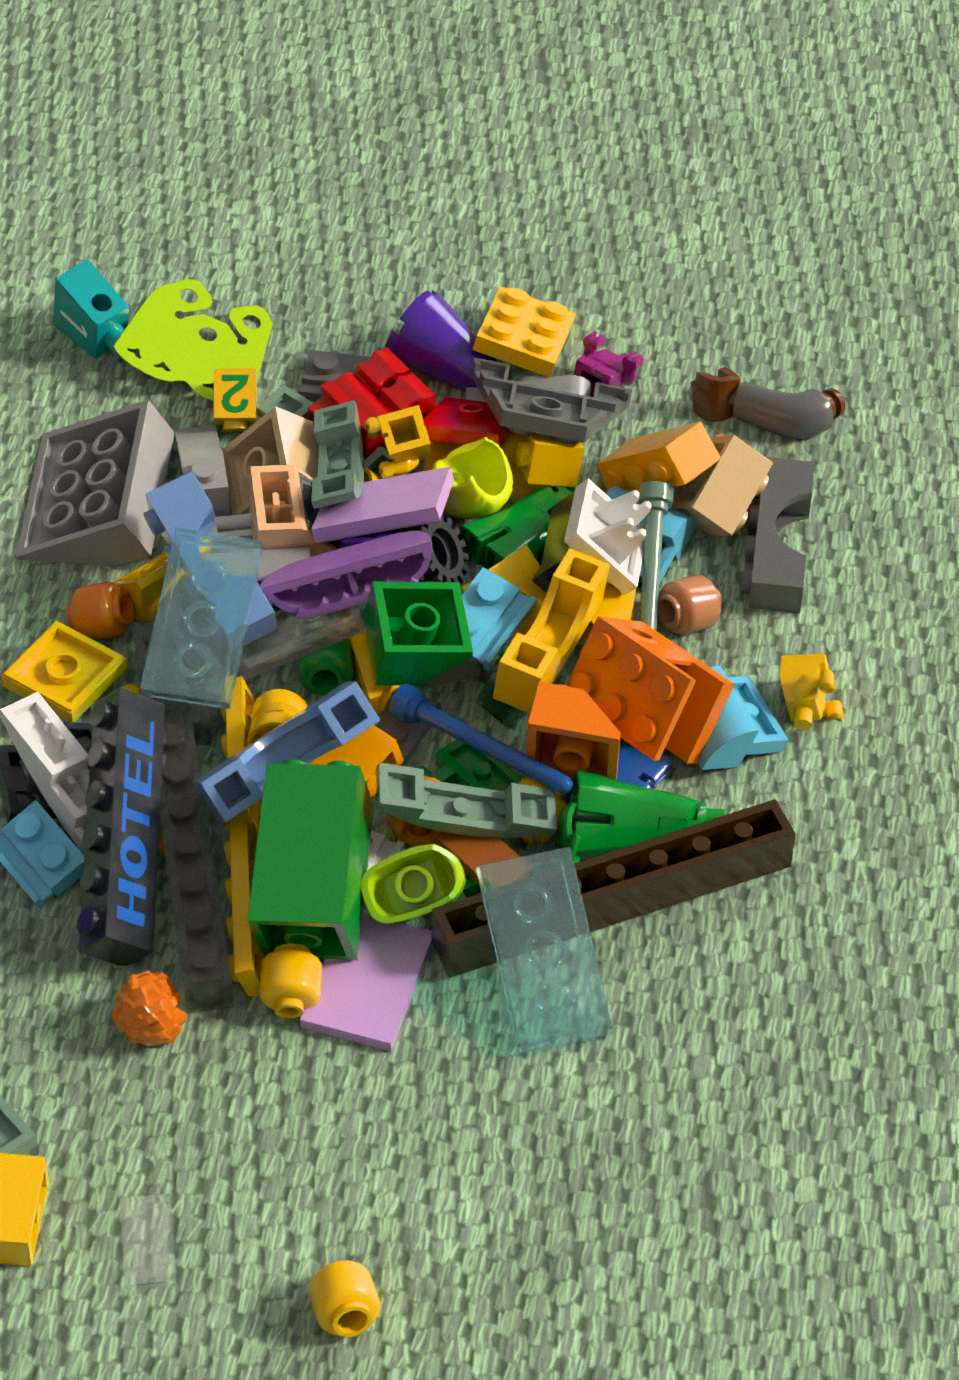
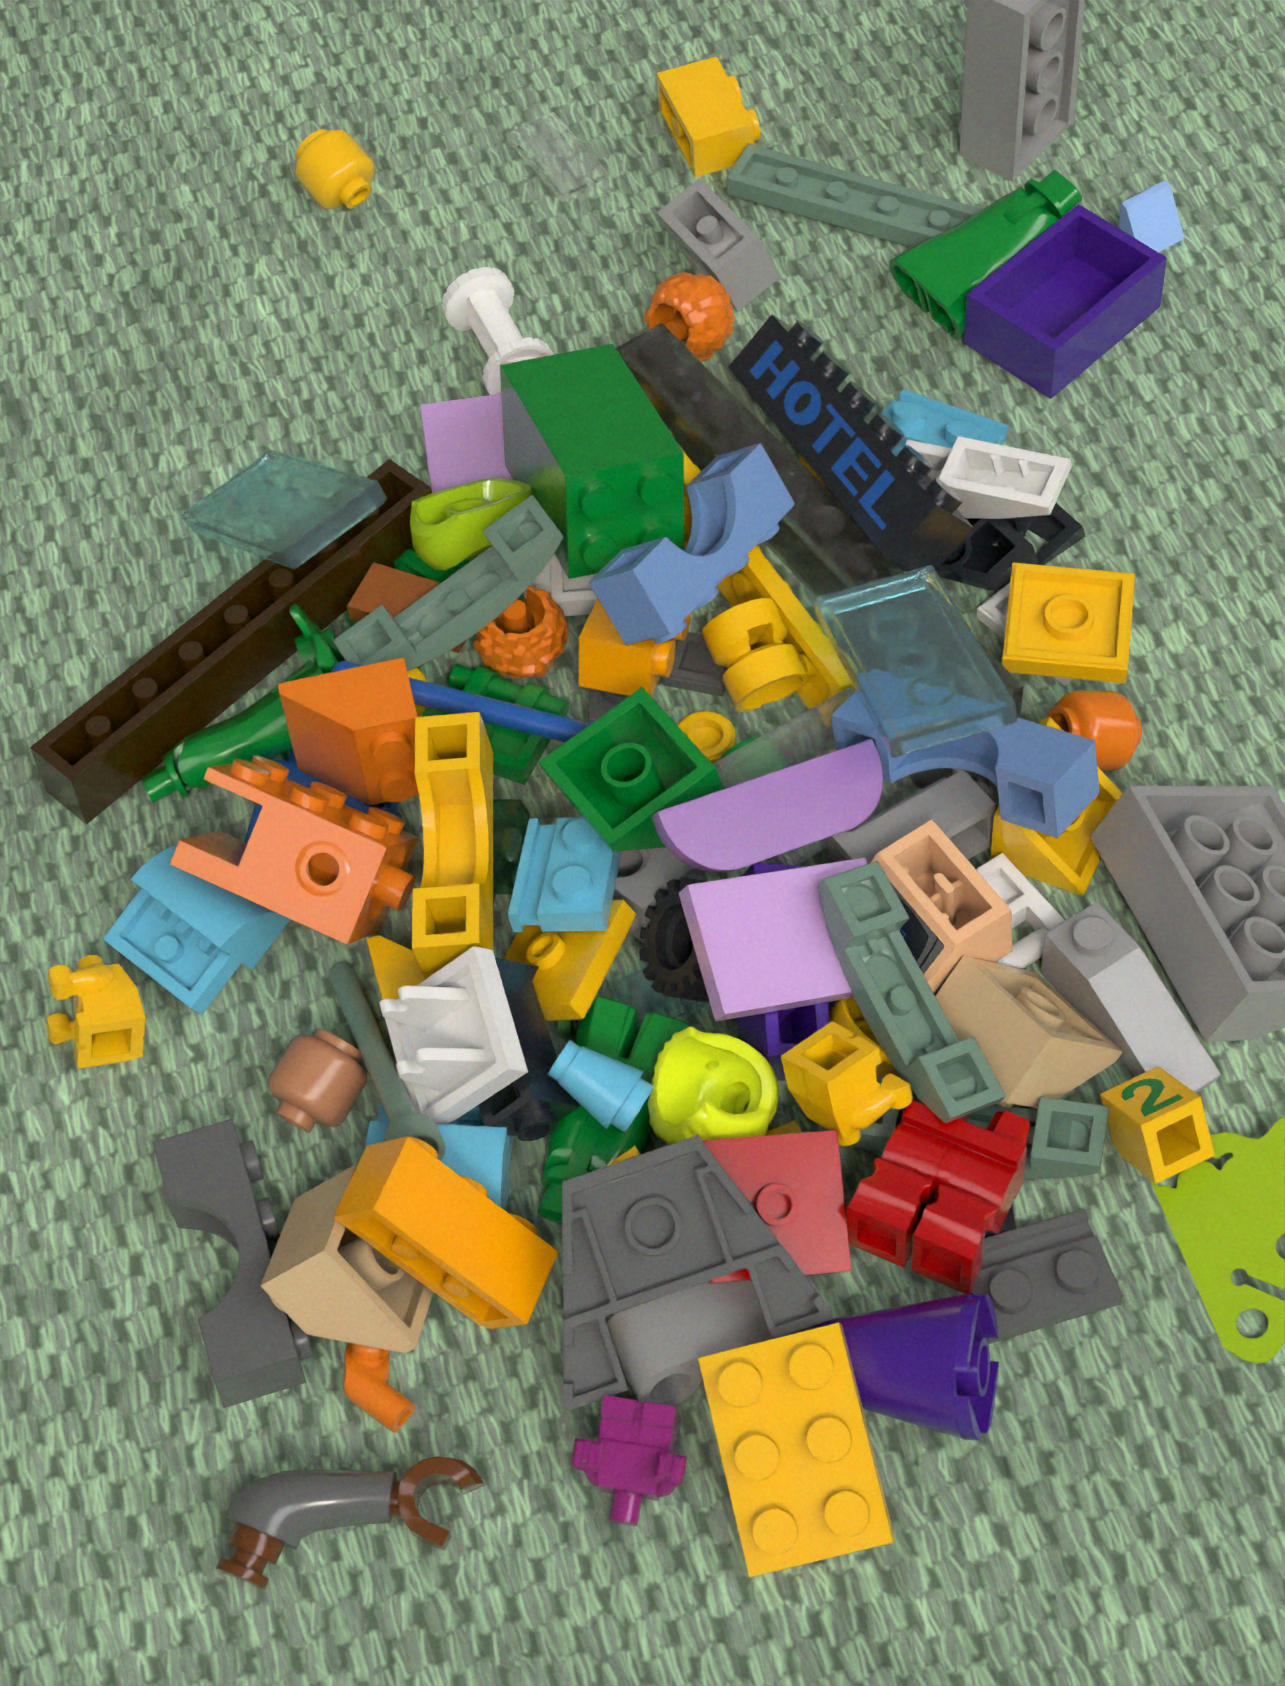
camera: 160 degrees right, 5 degrees up
none -> white hose [442,267,554,395]
none -> medium azure cone [547,1040,655,1133]
none -> light grey brick [657,178,781,312]

